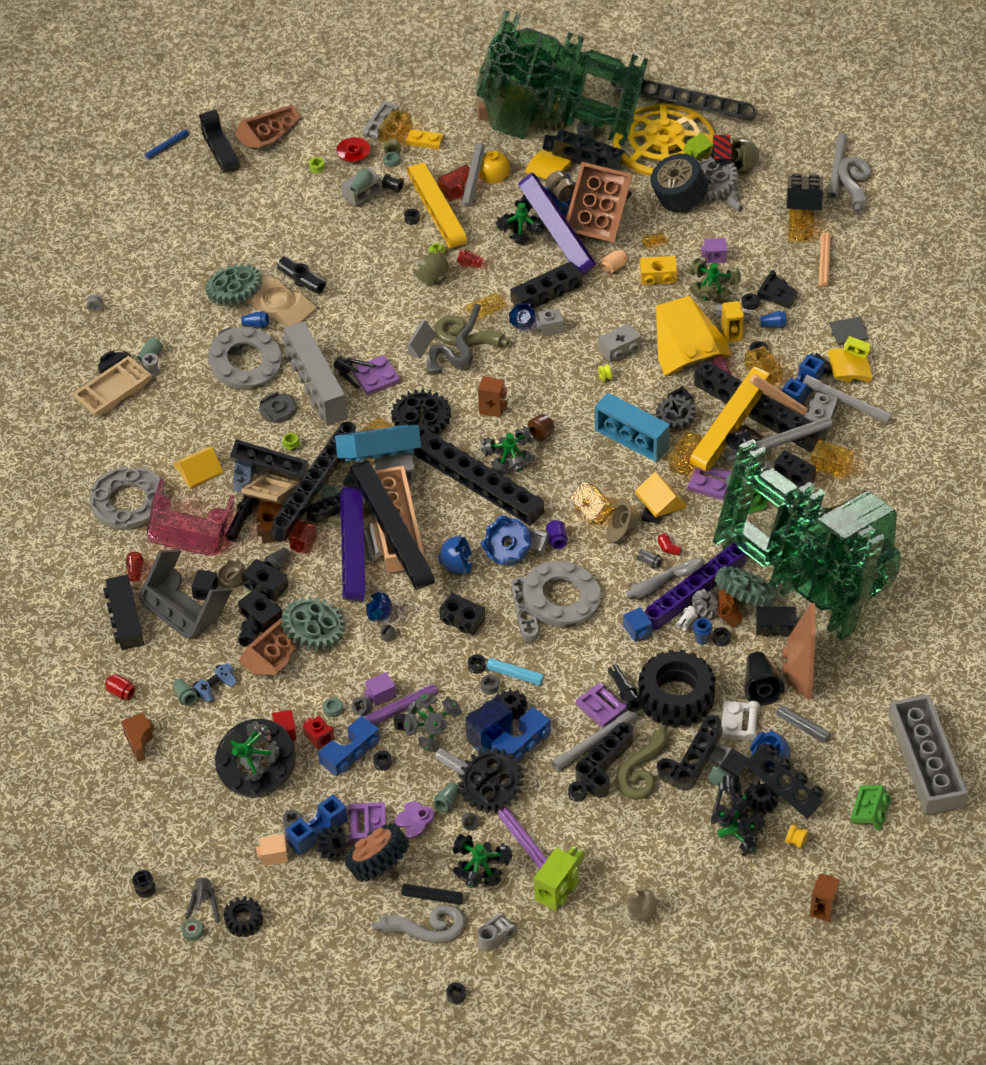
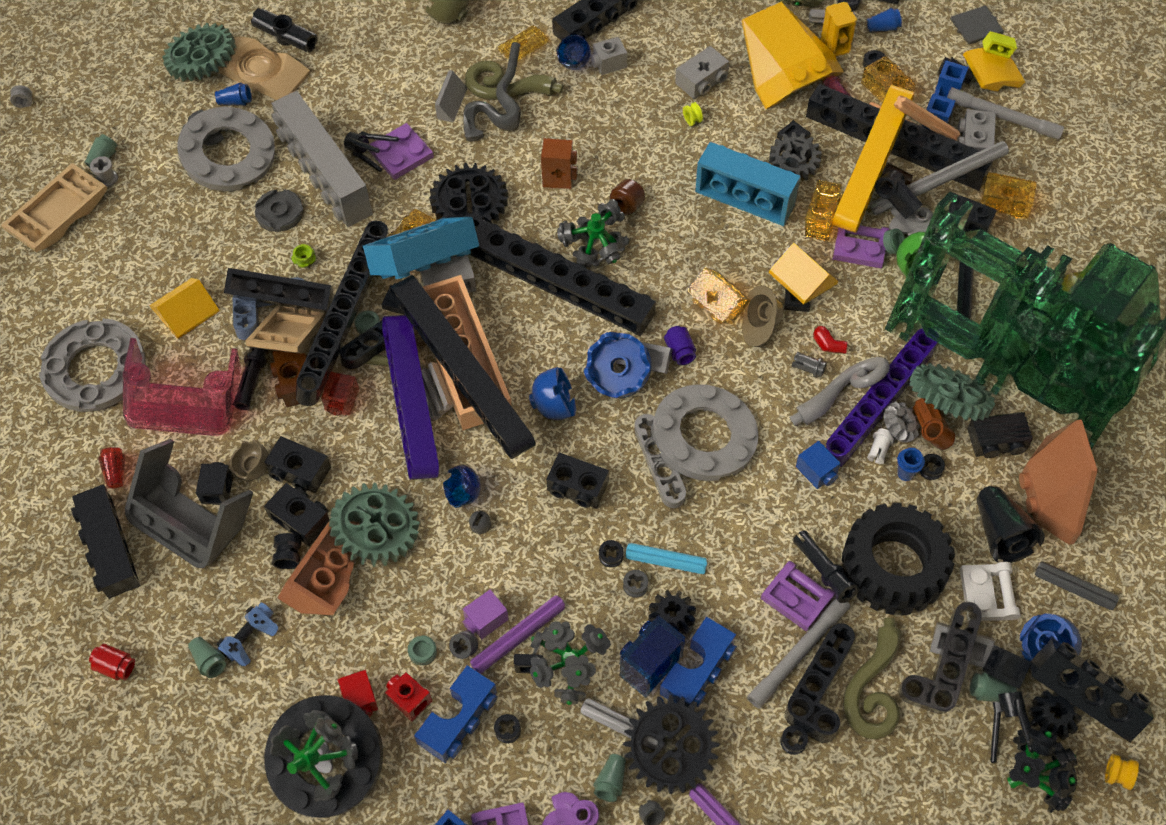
camera: 10 degrees left, 10 degrees up
black plate [98,351,131,374] -> none
dark orange arch [121,712,154,762] -> none
dark grey cone [264,547,290,570] -> none

